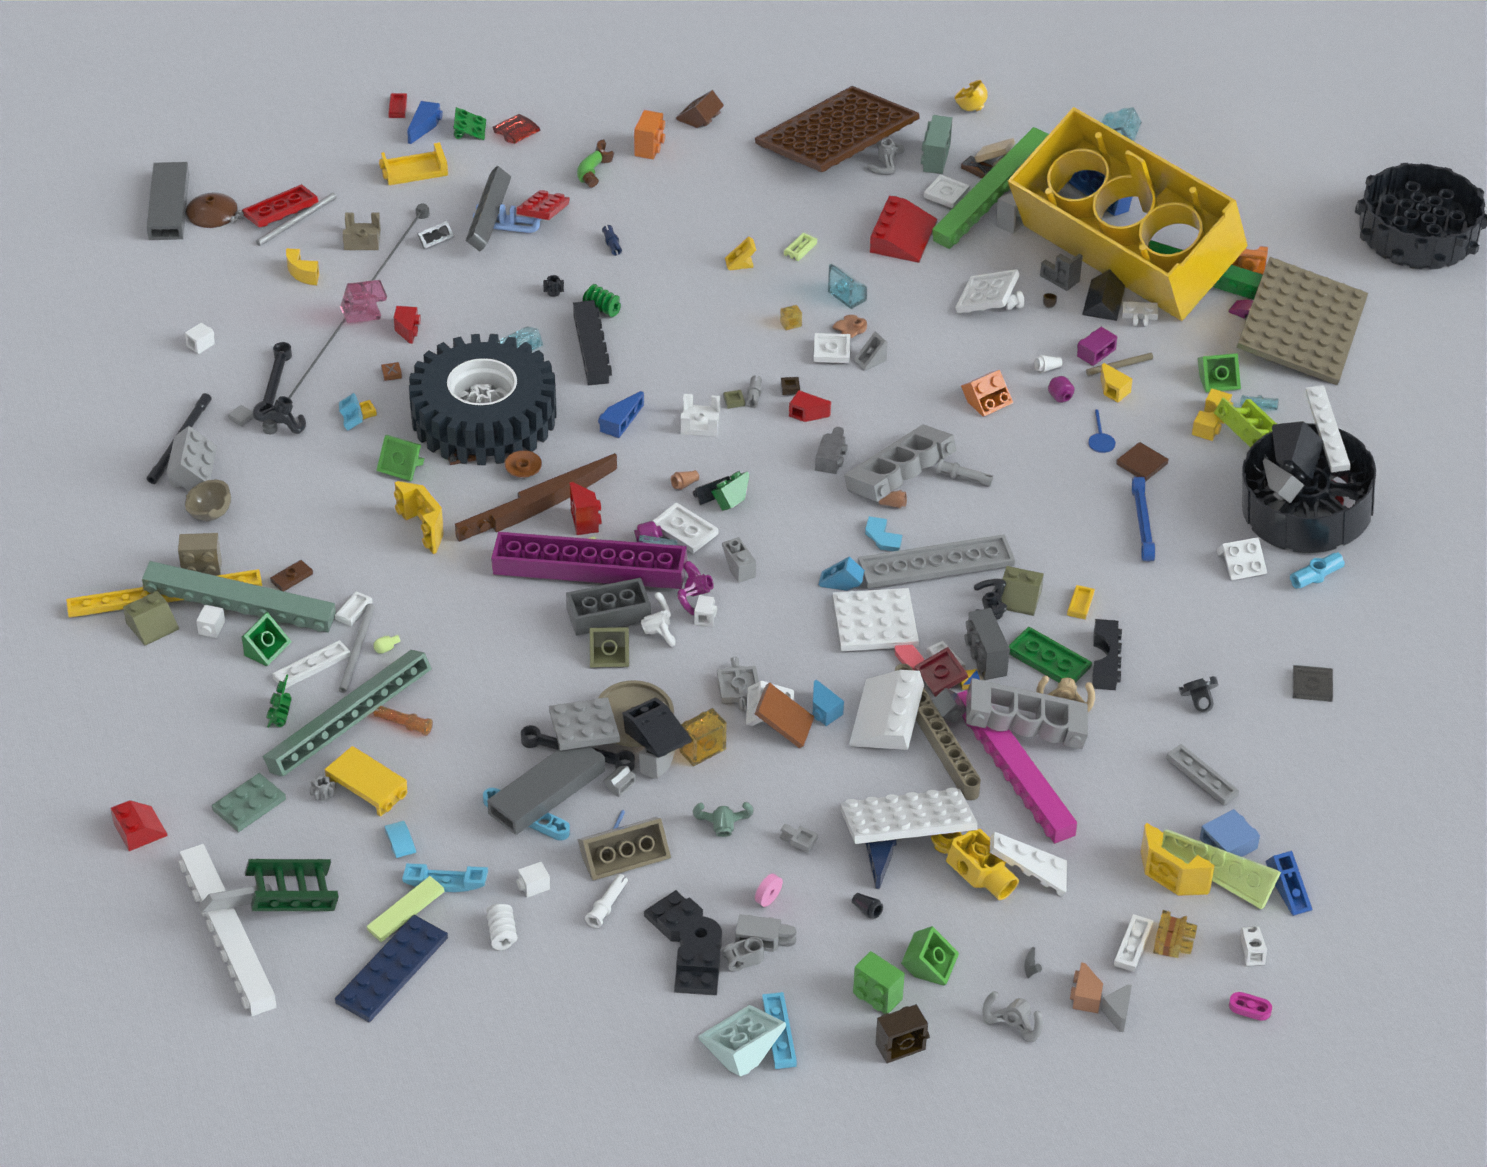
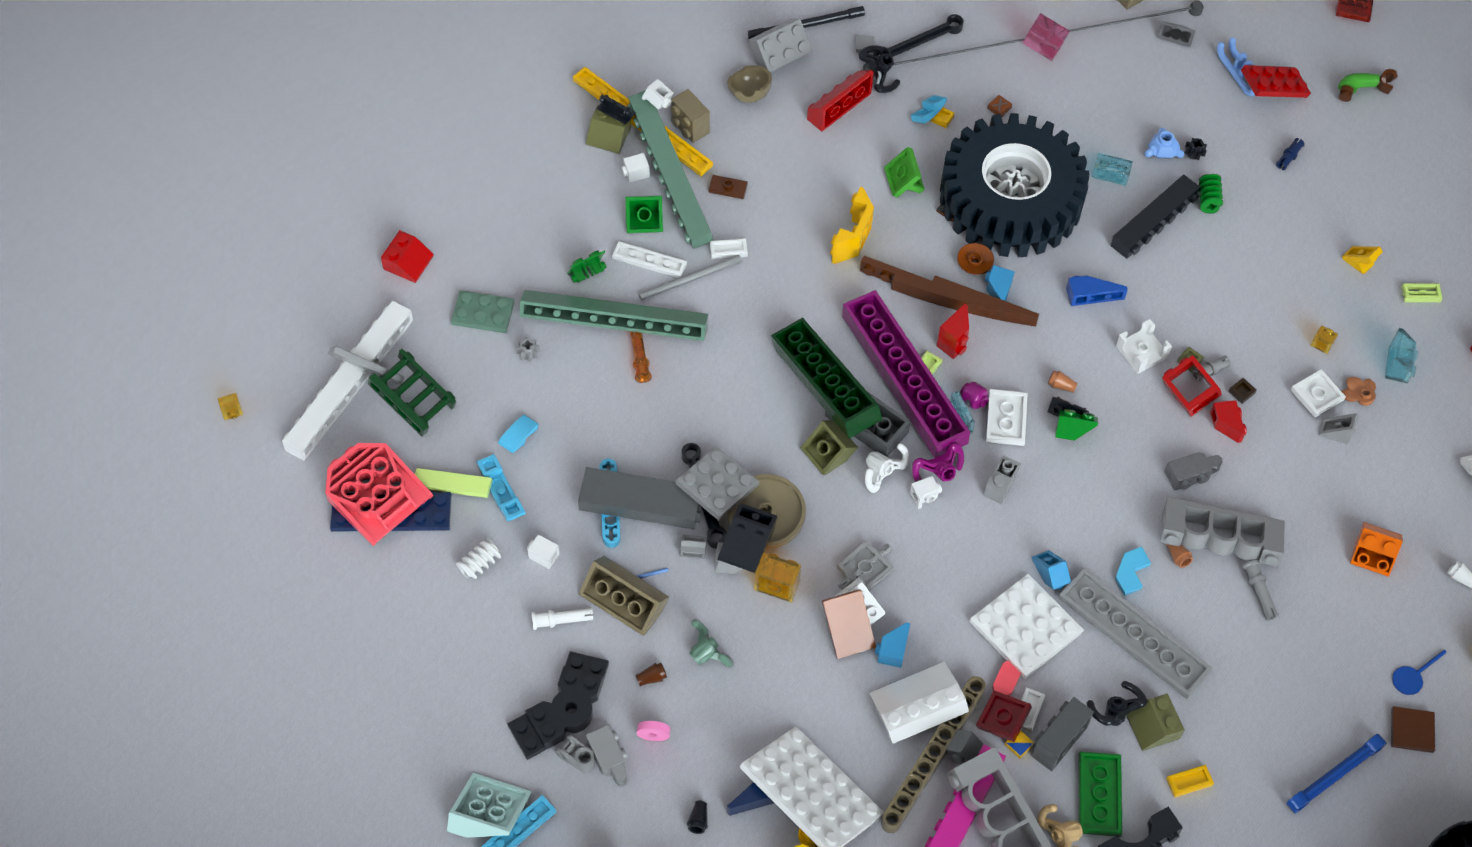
camera: 55 degrees right, 15 degrees up
yellow panel [324,746,408,817] -> none
yellowish green cylinder [373,635,401,654] -> none
red slope [393,306,421,344] -> none
dark grey beam [465,166,511,252] -> none
orange brick [634,110,665,160] -> none
light grey plate [780,824,818,853] -> none
magenta head [1048,376,1075,403] -> none
none -> clear yellow plate [217,393,243,420]
none -> coral hinge [325,443,433,546]
none -> black hinge [597,95,636,125]
none -> reddish brown cone [636,662,667,686]
none -> white brick [642,79,674,110]
none -> dark green brick [771,317,883,439]
none -> red slope [807,70,874,132]
none -> dark azure slope [985,265,1015,301]
none -> light blue rock [1144,128,1185,158]
none -> red window [1162,355,1222,417]

